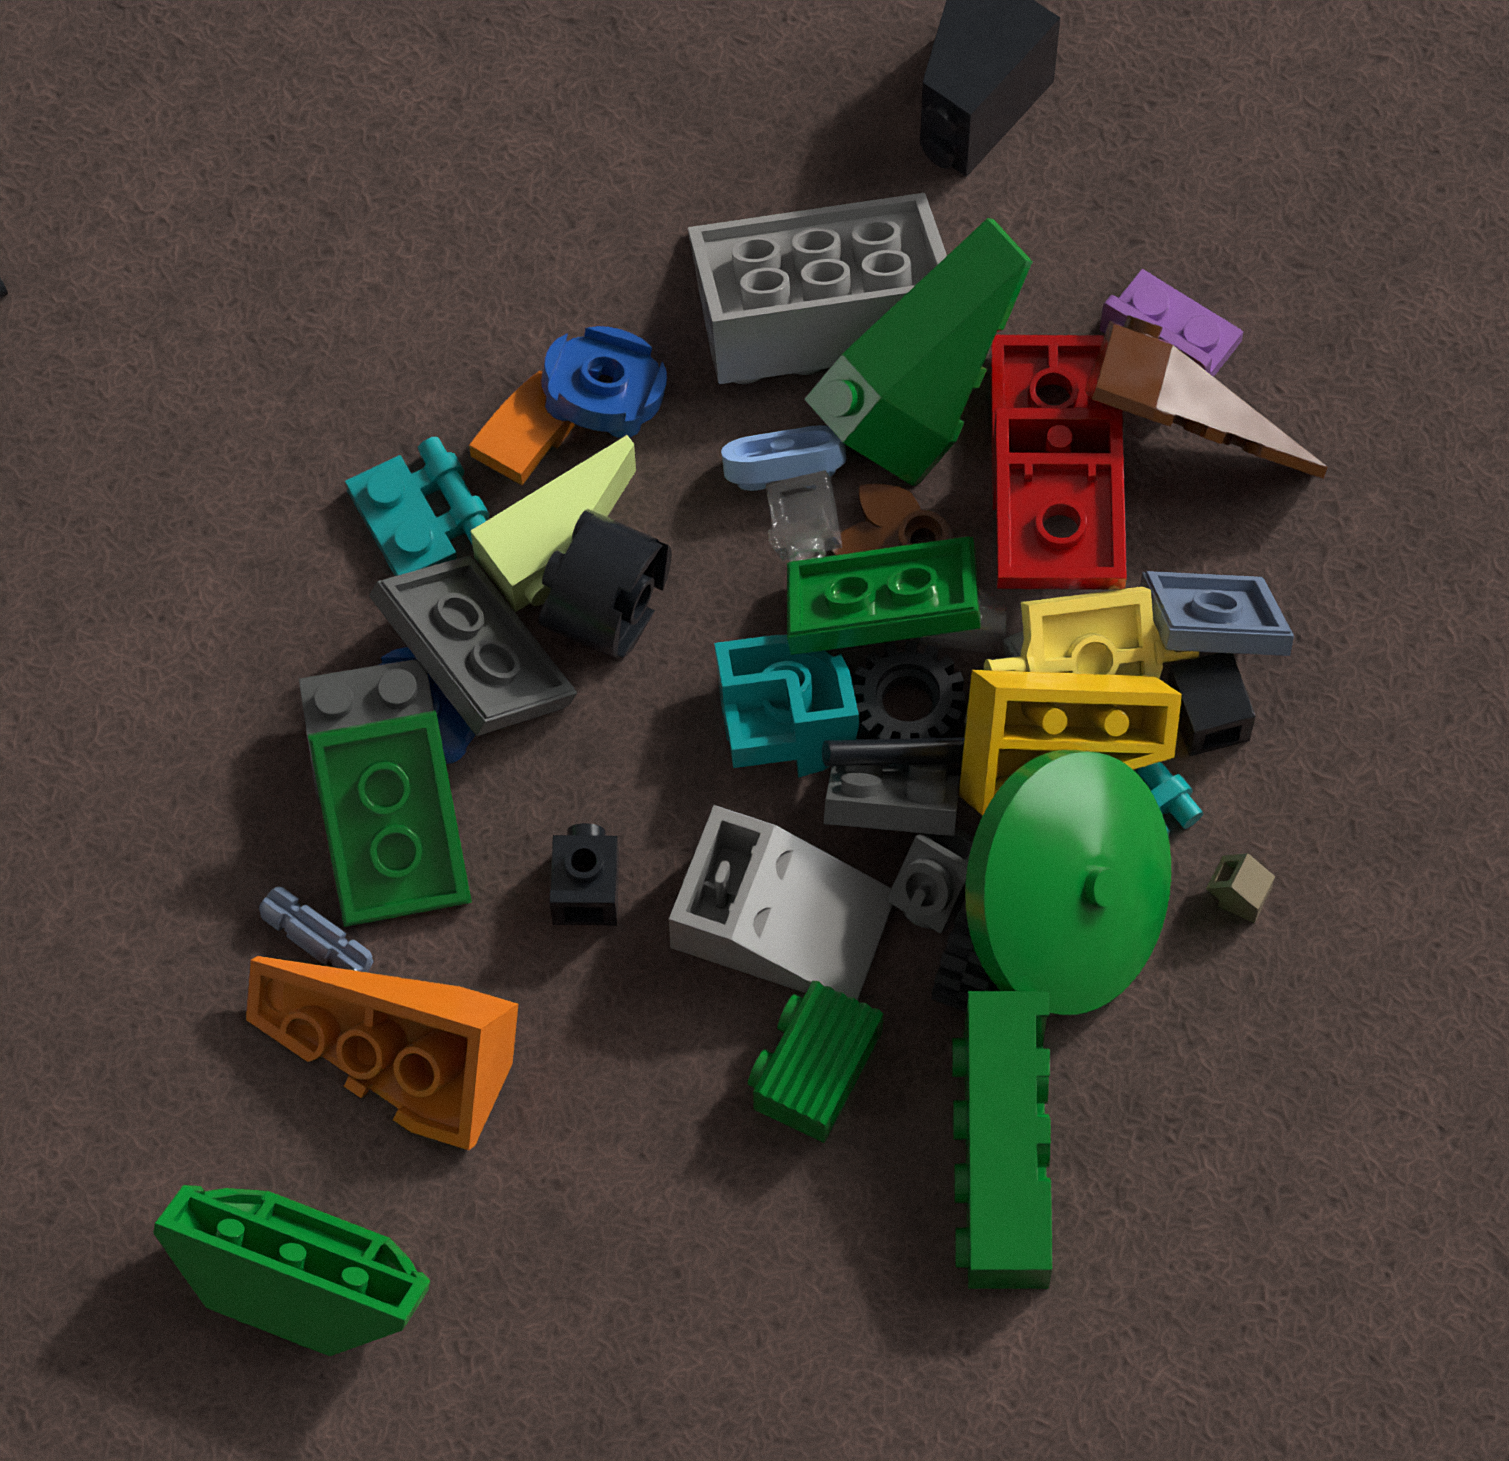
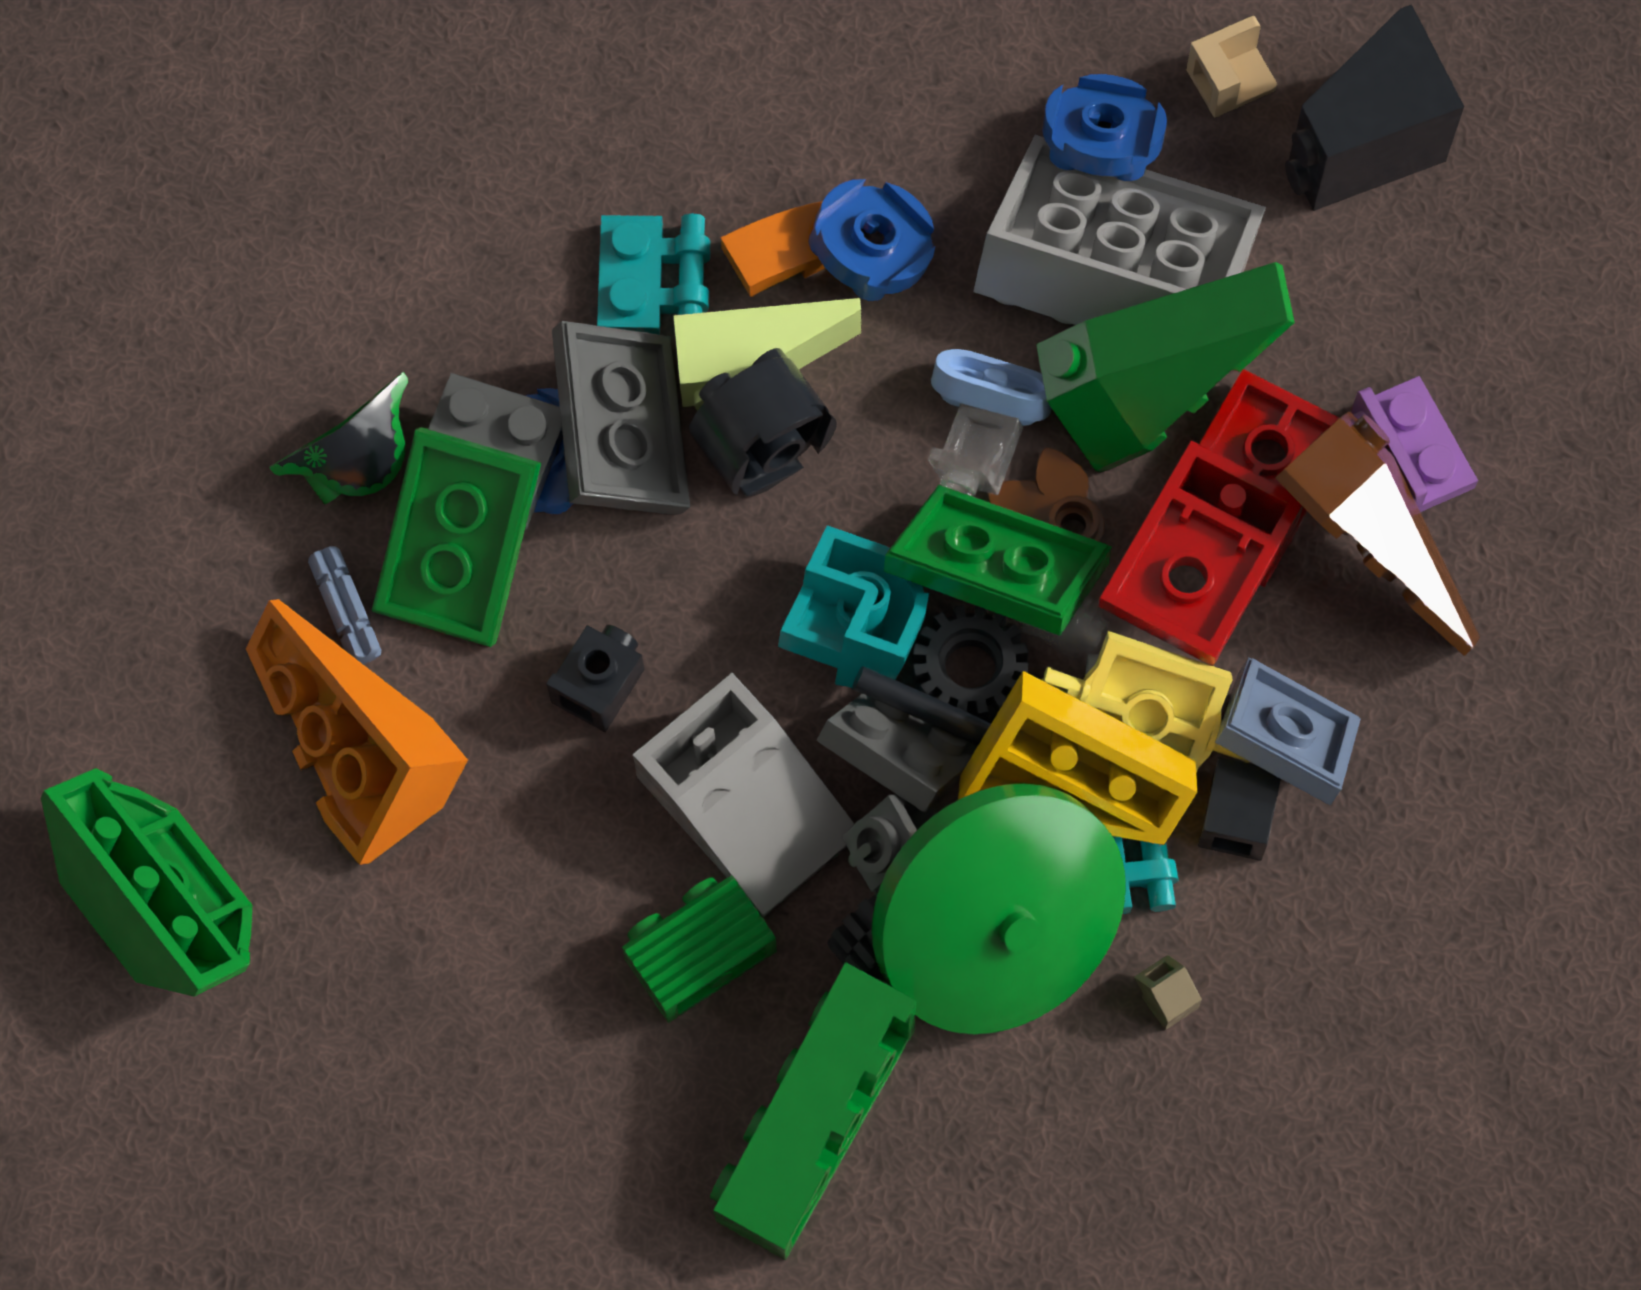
camera: 30 degrees right, 5 degrees up
none -> black hat [269,371,408,505]
none -> blue plate [1043,74,1167,181]
none -> tan panel [1186,16,1277,118]

